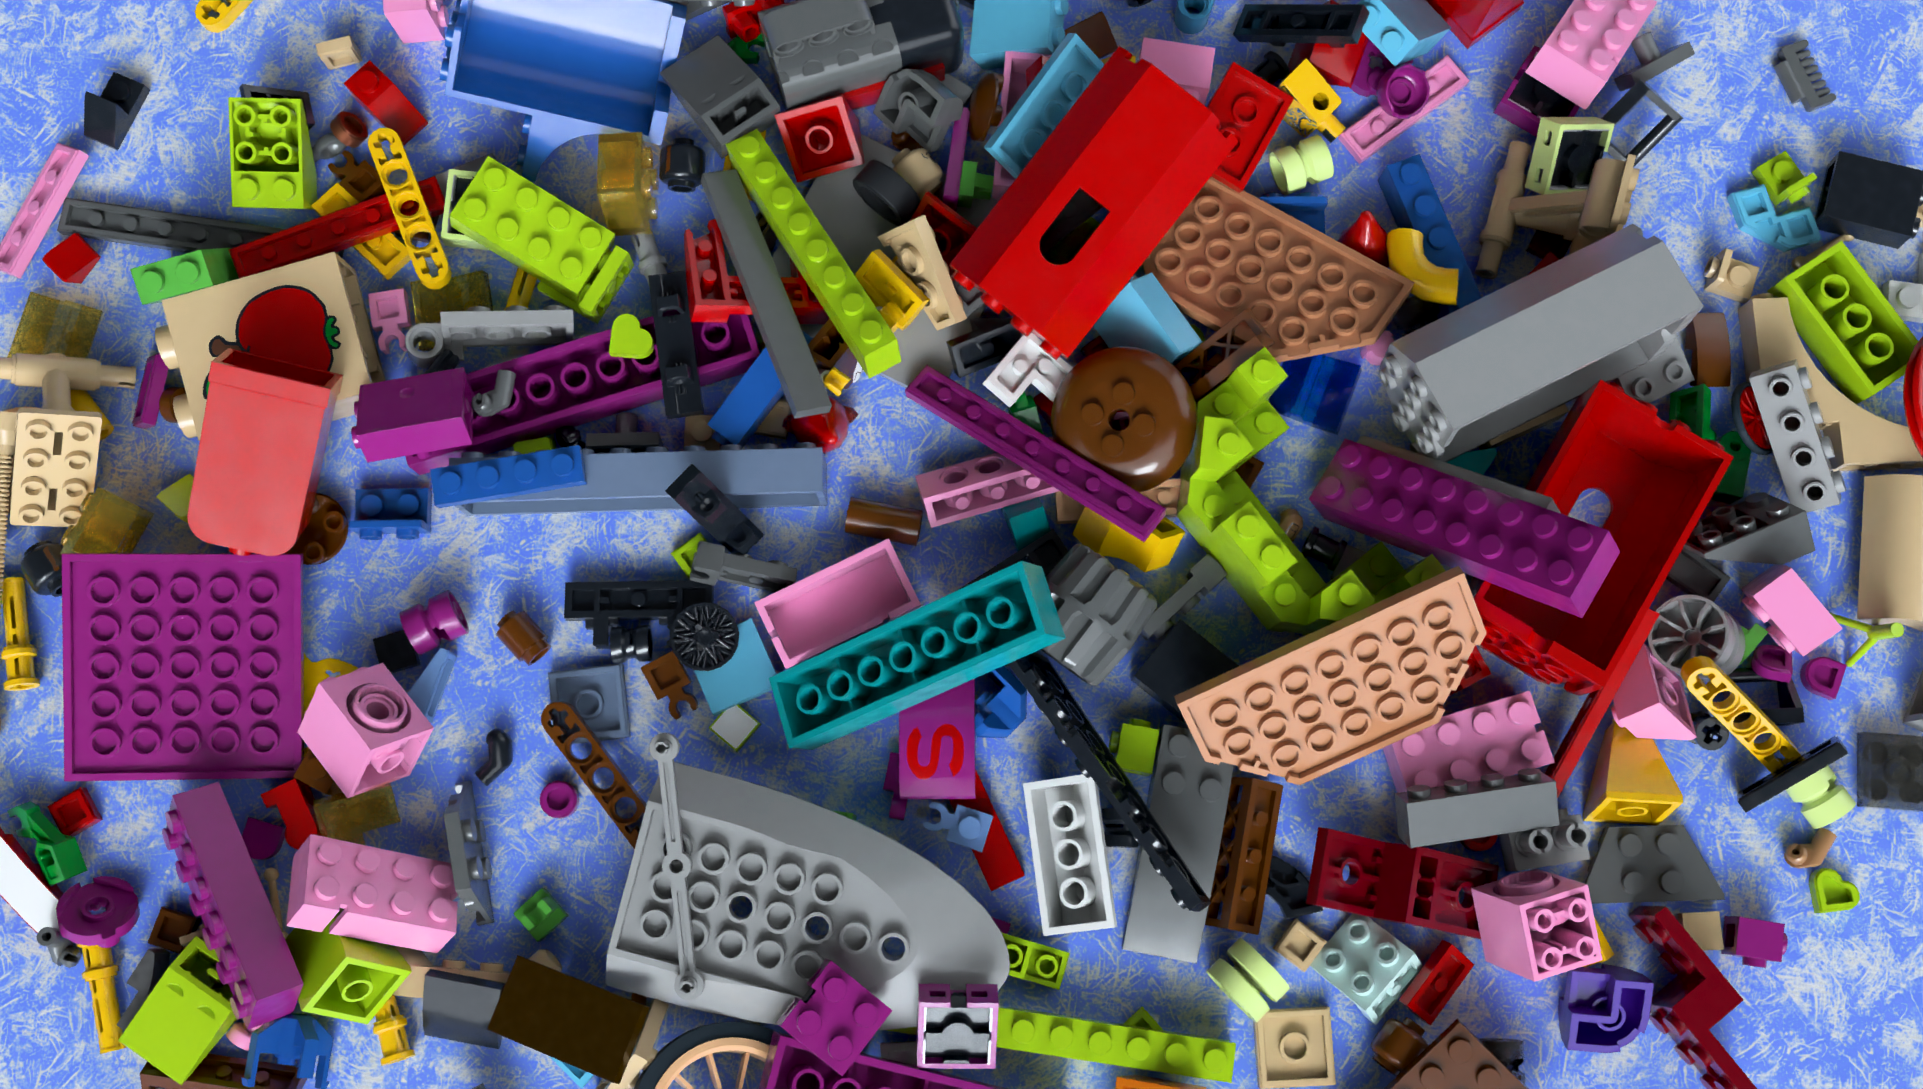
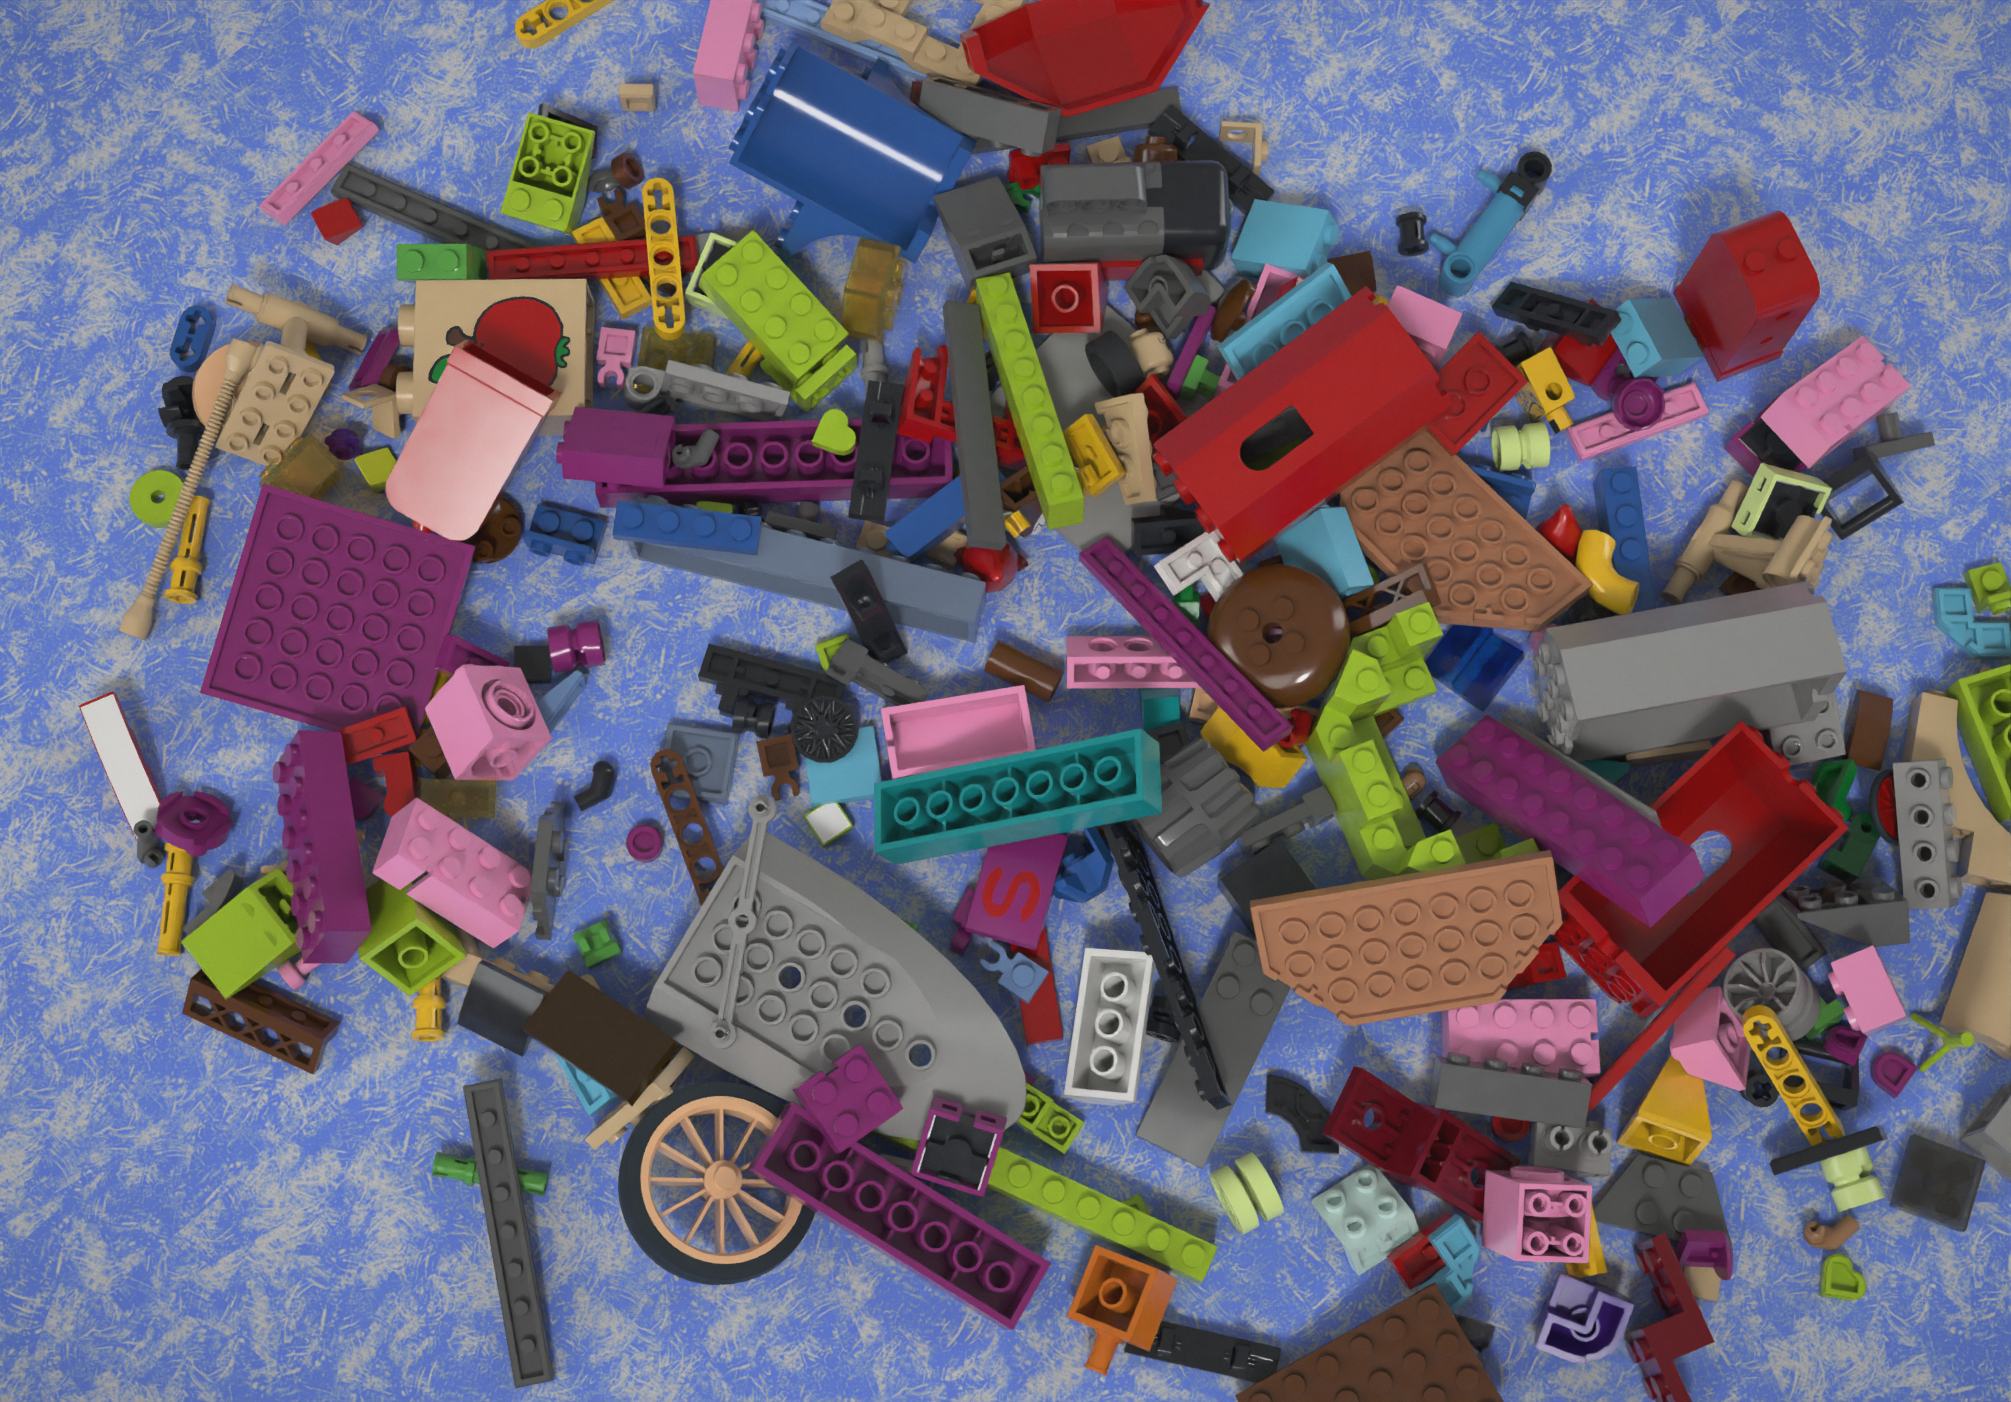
camera: 15 degrees right, 5 degrees down
clear yellow slope [7,292,103,358] -> none
green piece [7,801,88,886] -> none
black head [20,541,70,597] -> none
red tile [47,787,103,837] -> none
black slope [84,72,150,151] -> none
reddish brown tile [148,906,201,954] -> none
blue piece [241,1013,334,1089] -> none
red slope [343,60,429,146] -> none
reddish brown brick [496,610,551,666] -> none
black head [659,138,706,193] -> none
lime brick [1108,718,1159,776] -> none
reddish brown fence [1205,777,1283,935] -> none
tan tile [1253,1006,1336,1089] -> none
tan tile [1272,918,1327,972] -> none
reddish brown head [1371,1017,1429,1077] -> none
tan bracket [1703,248,1759,304] -> none
magenta brick [1721,916,1788,968] -> none
none -> dark purple plate [324,429,363,460]
none -> red plate [335,706,418,766]
none -> tan bracket [342,384,400,439]
none -> magenta plate [434,635,510,677]
none -> red arm [1279,708,1313,748]
none -> medium azure tile [1417,1214,1481,1312]
none -> magenta plate [1674,1229,1734,1280]

